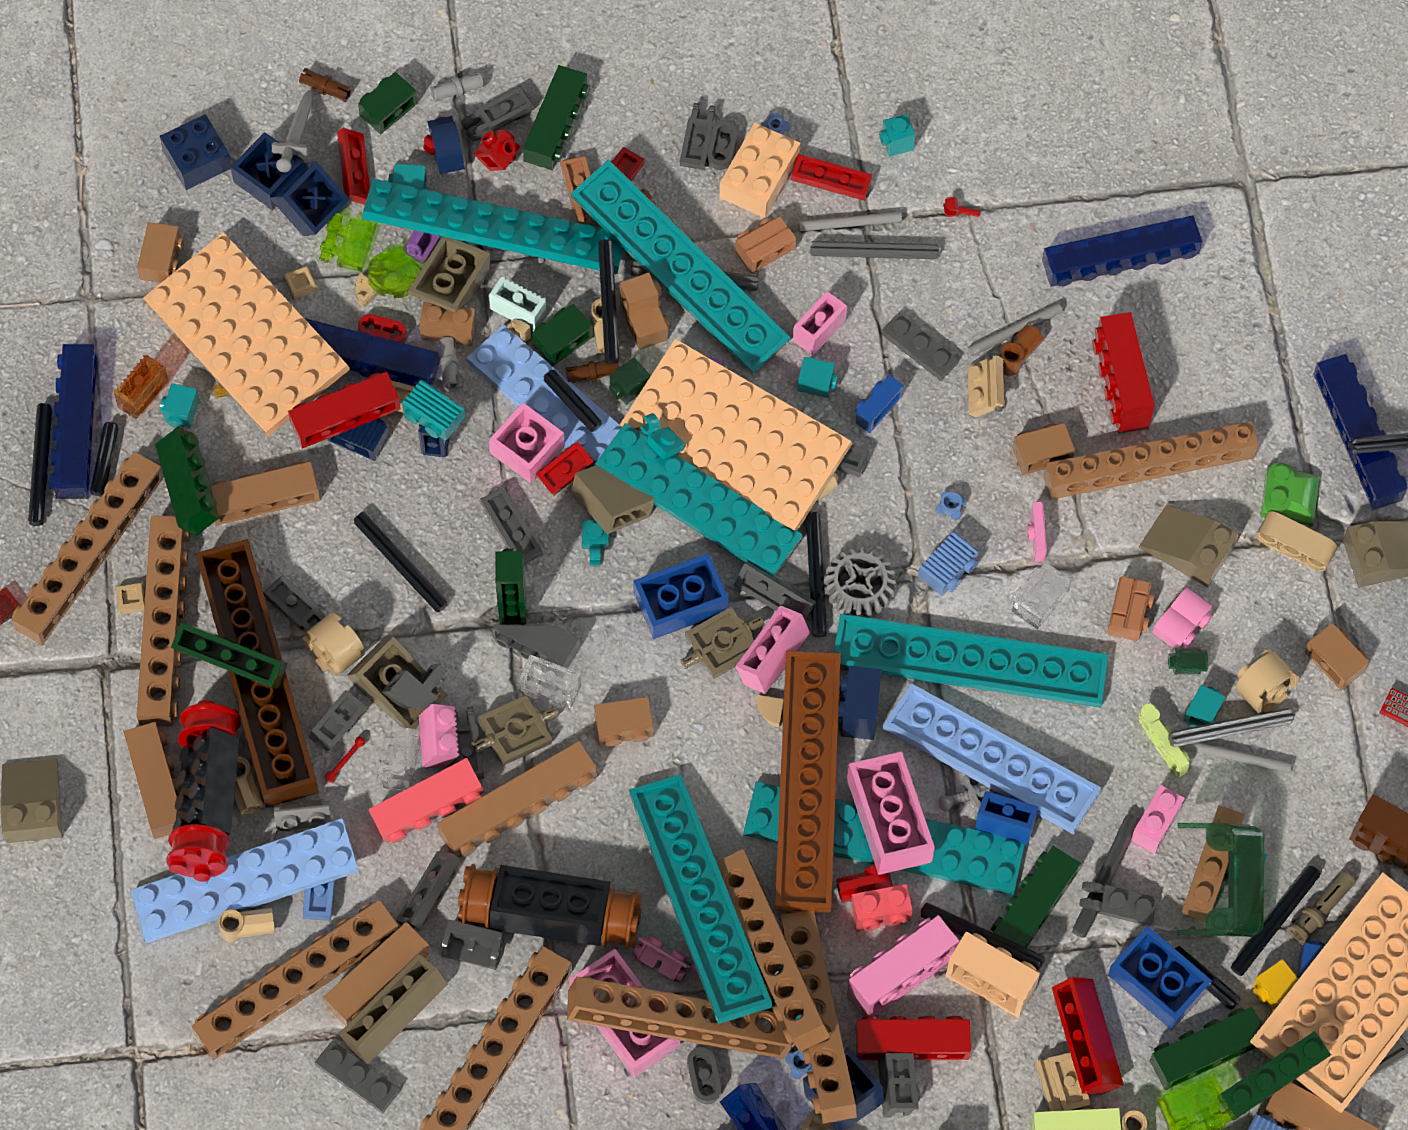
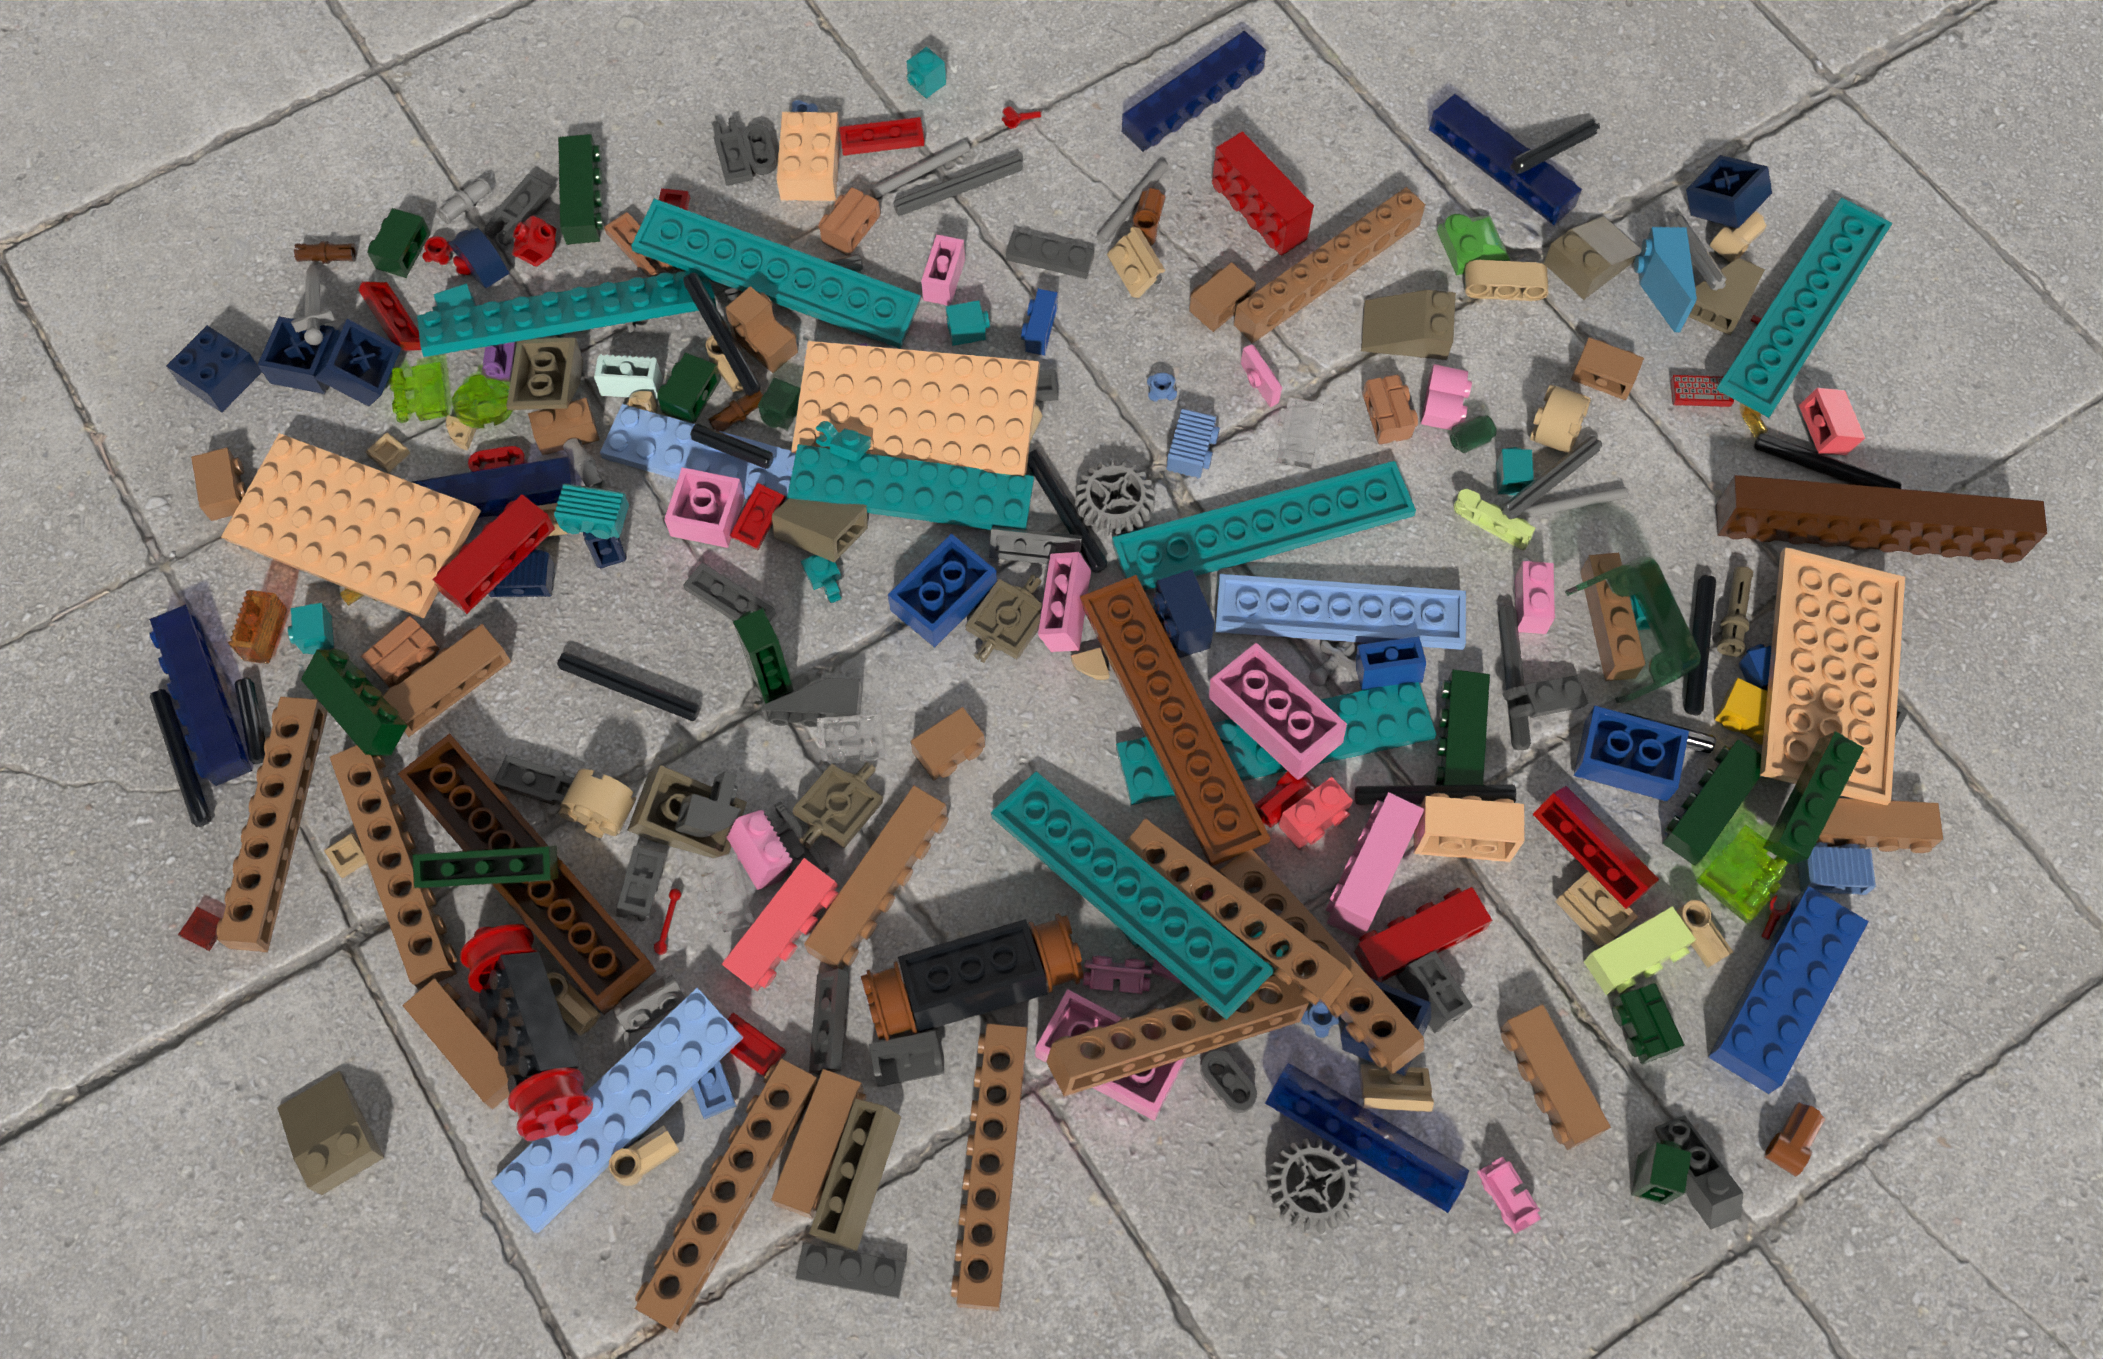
camera: 25 degrees left, 0 degrees up
none -> nougat brick [361,616,440,688]
none -> red plate [422,236,453,265]
none -> red tile [727,1012,787,1078]

